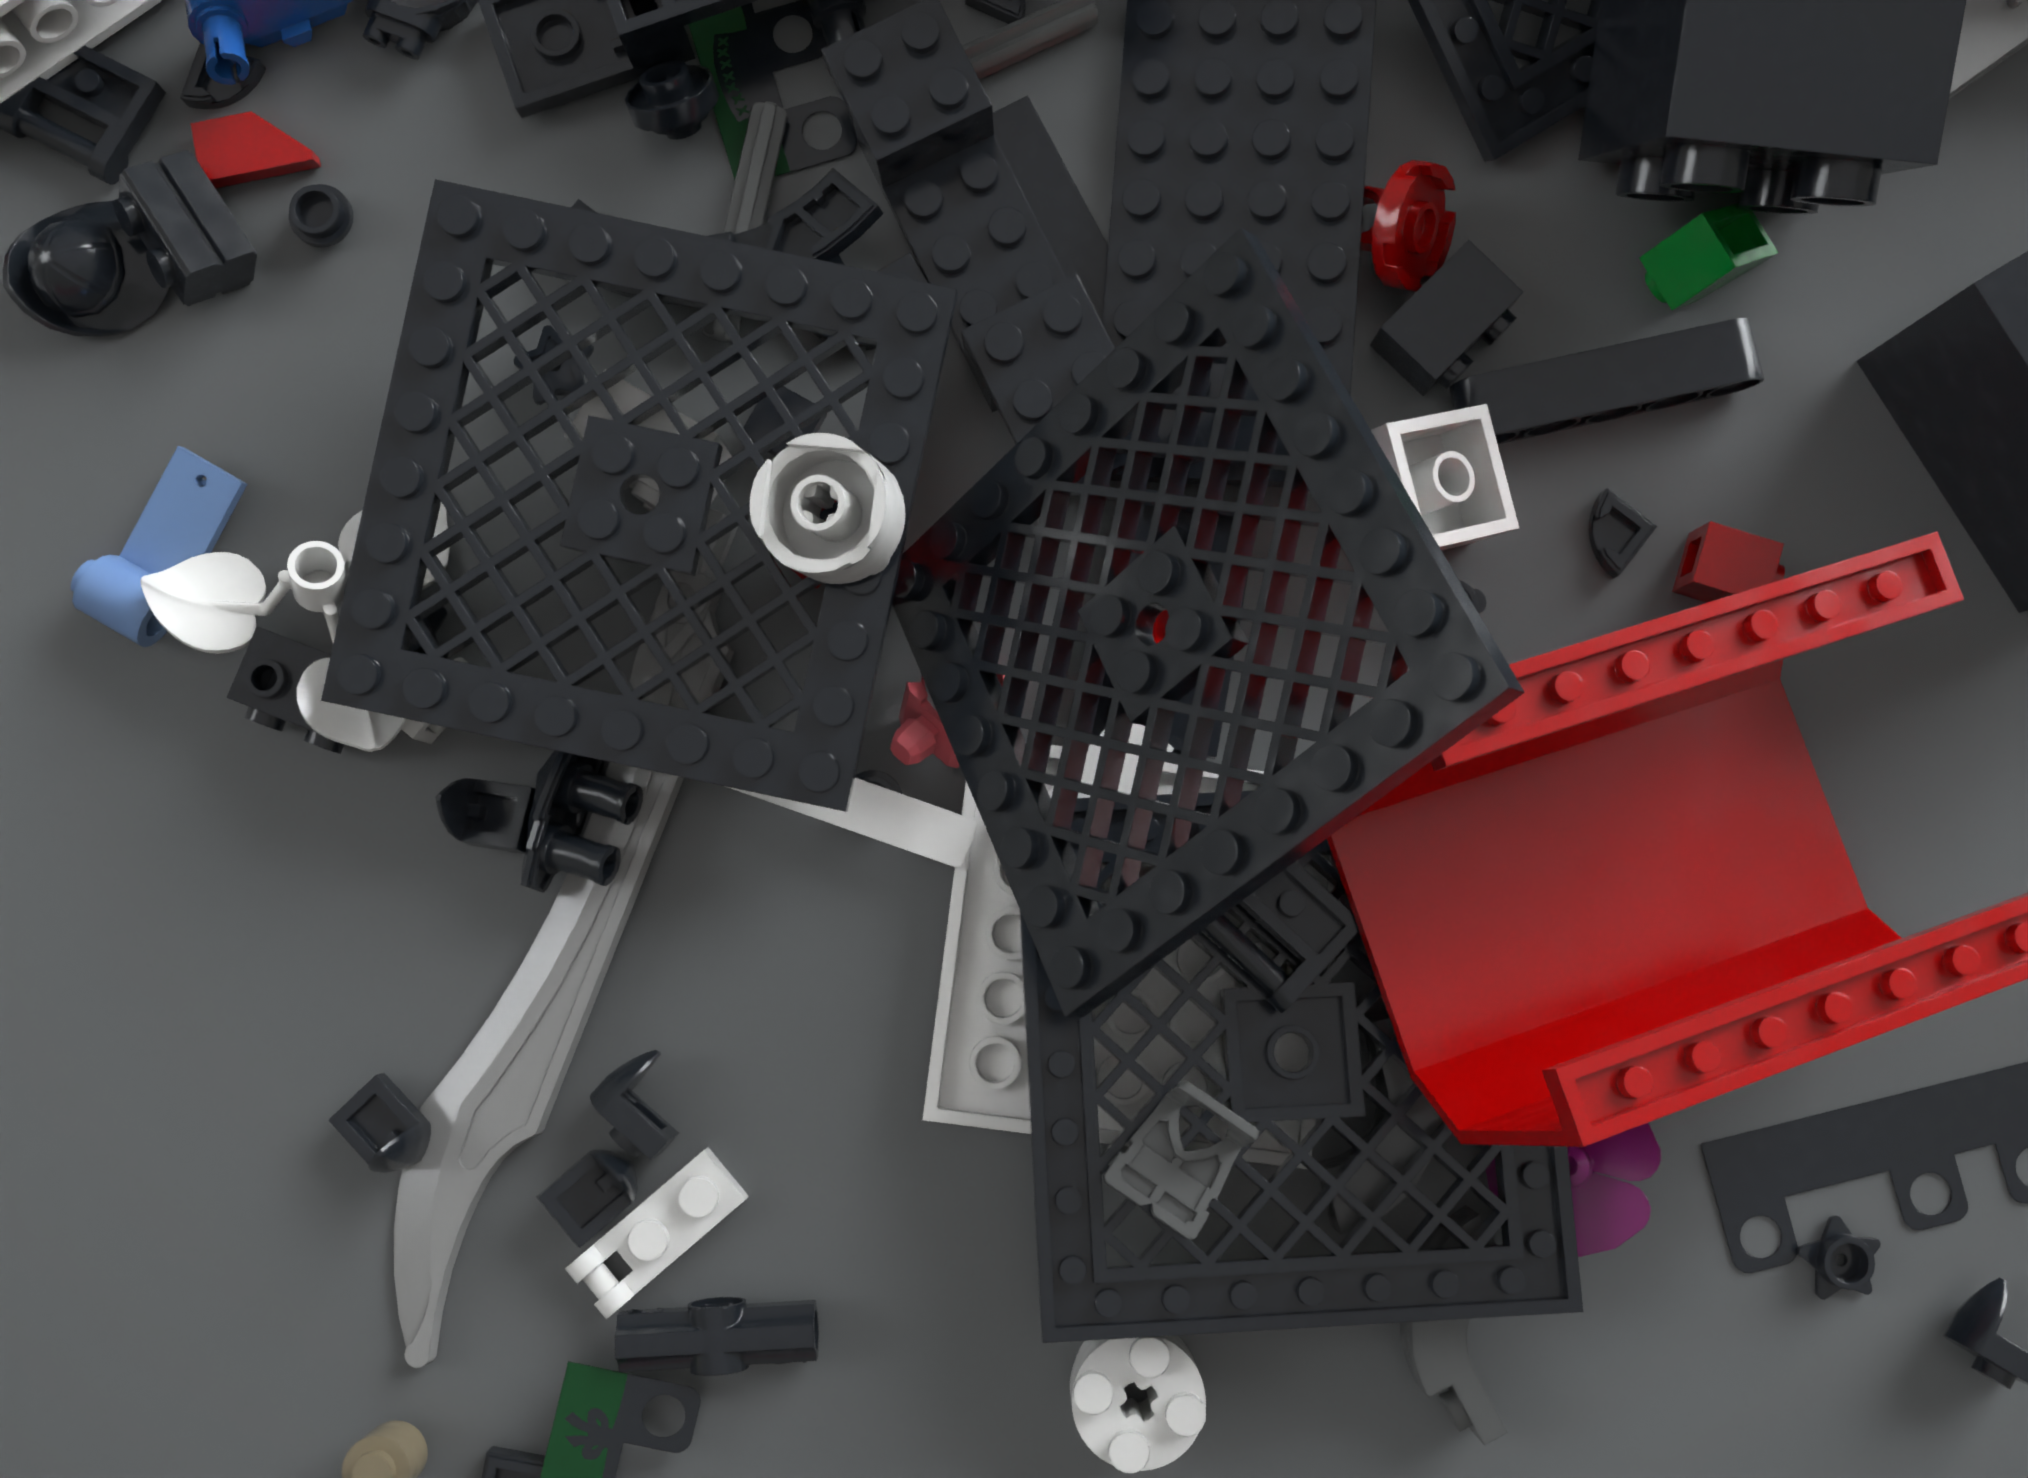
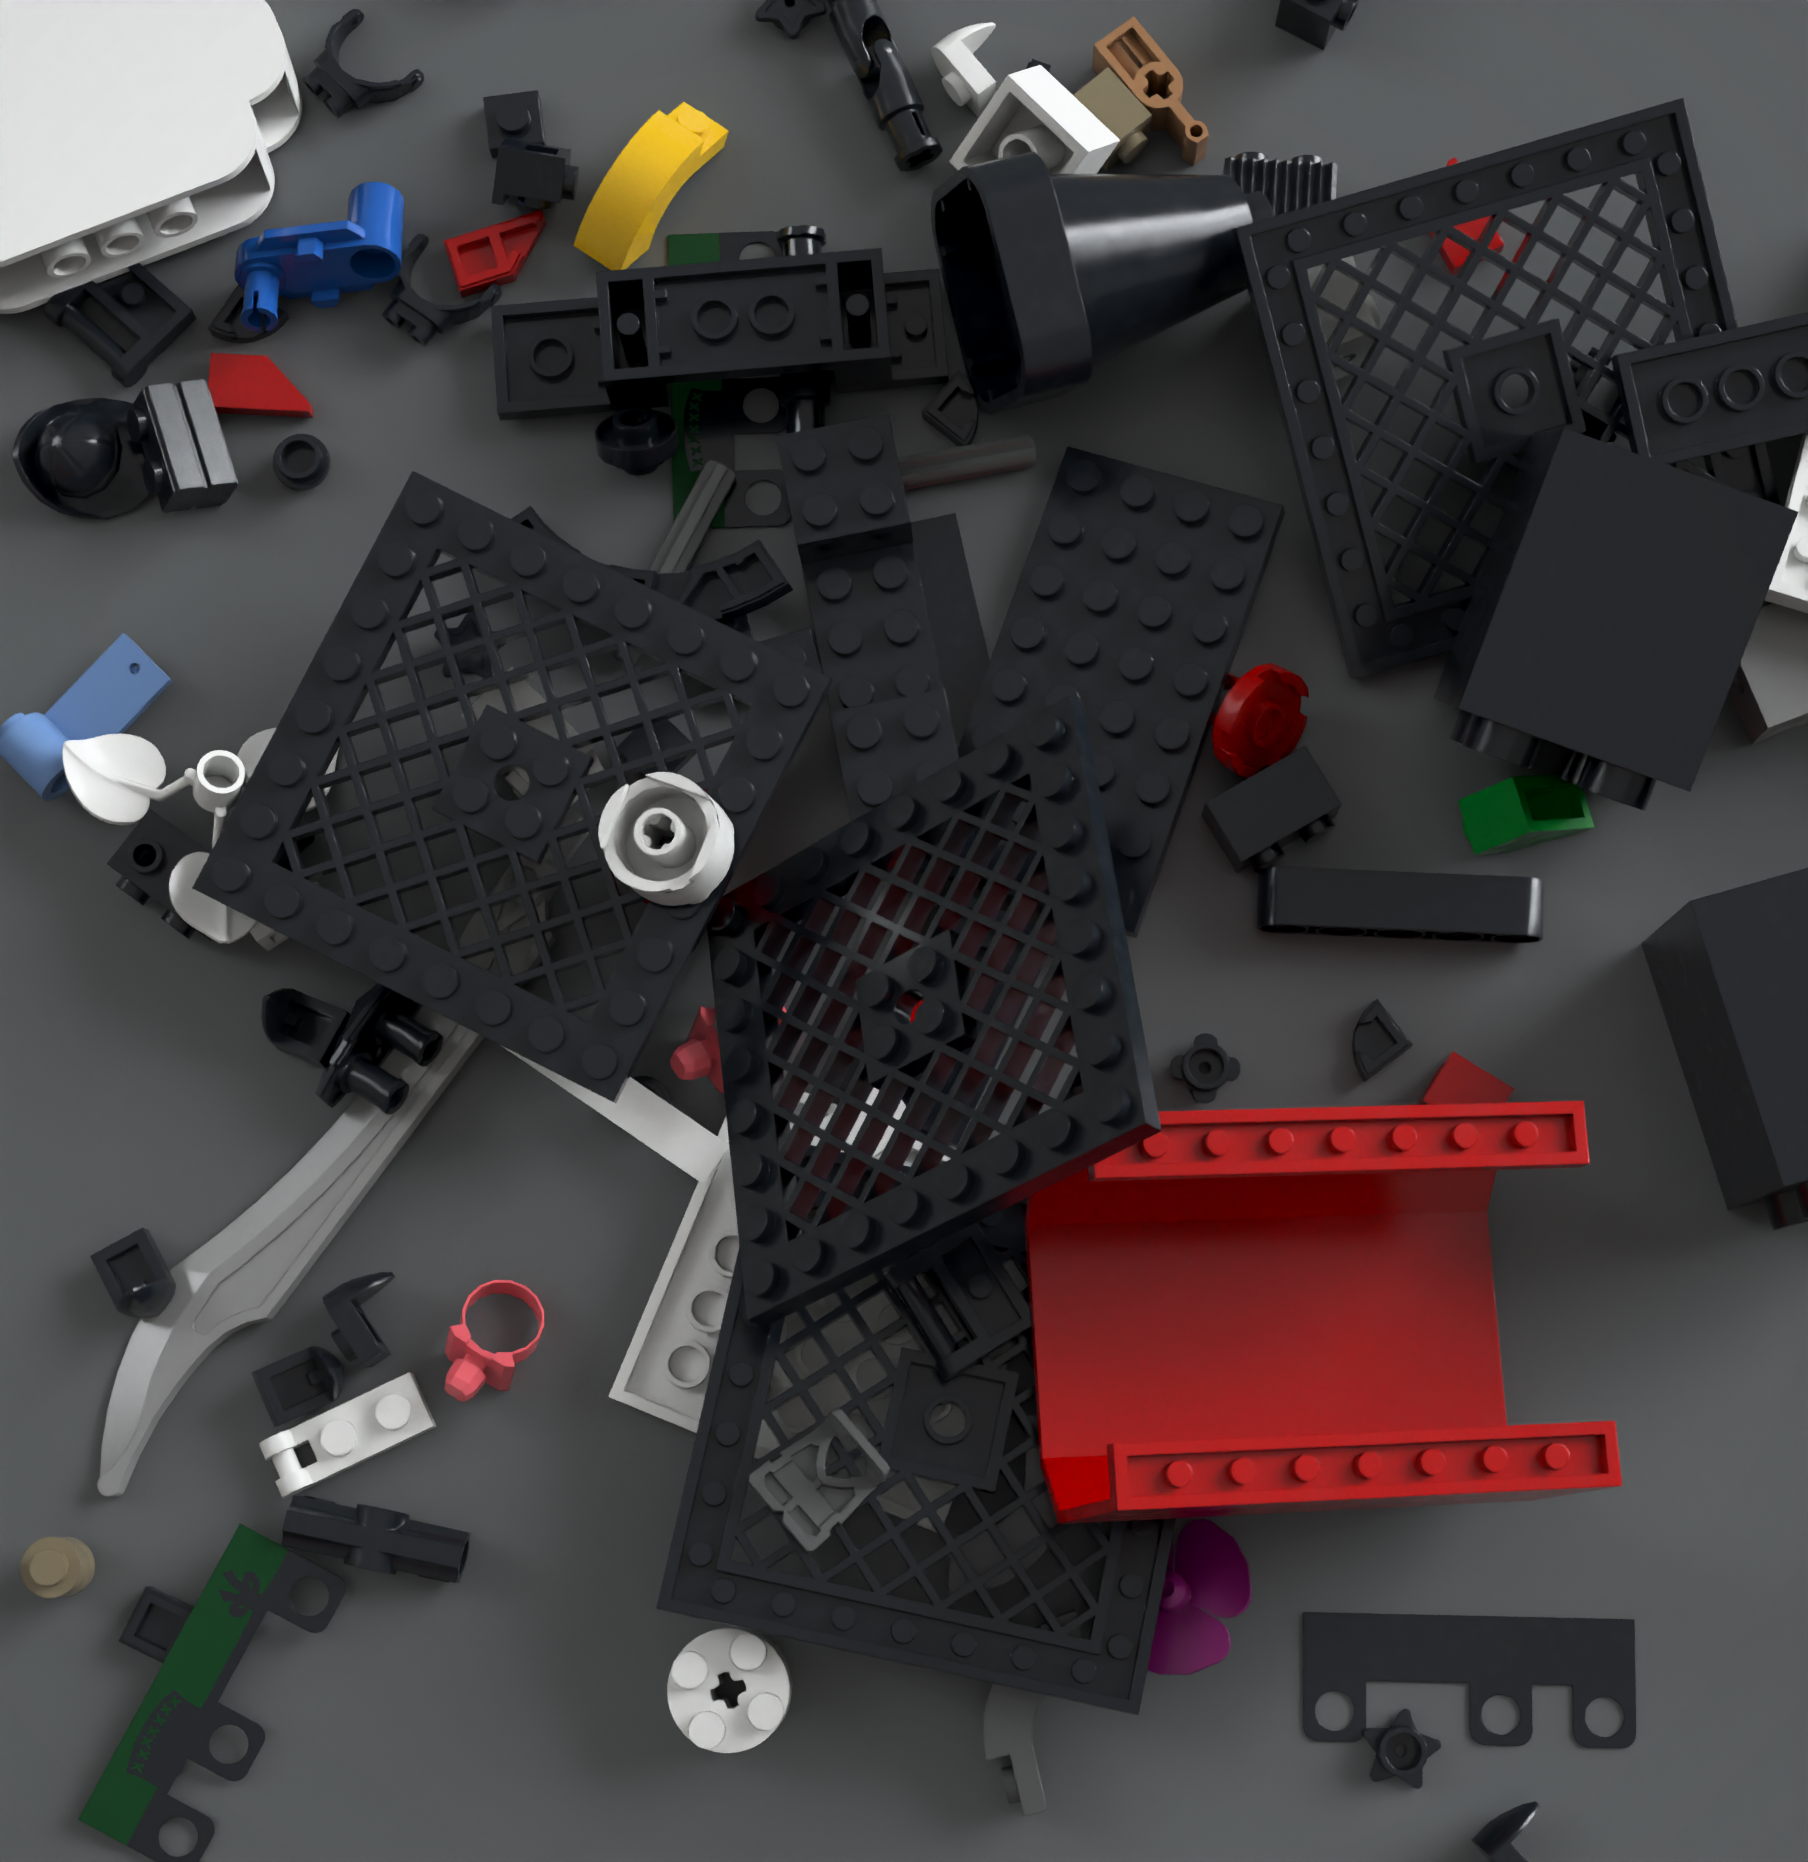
camera: 20 degrees right, 5 degrees down
white brick [1371,404,1519,551] -> none
none -> coral piece [444,1280,544,1402]

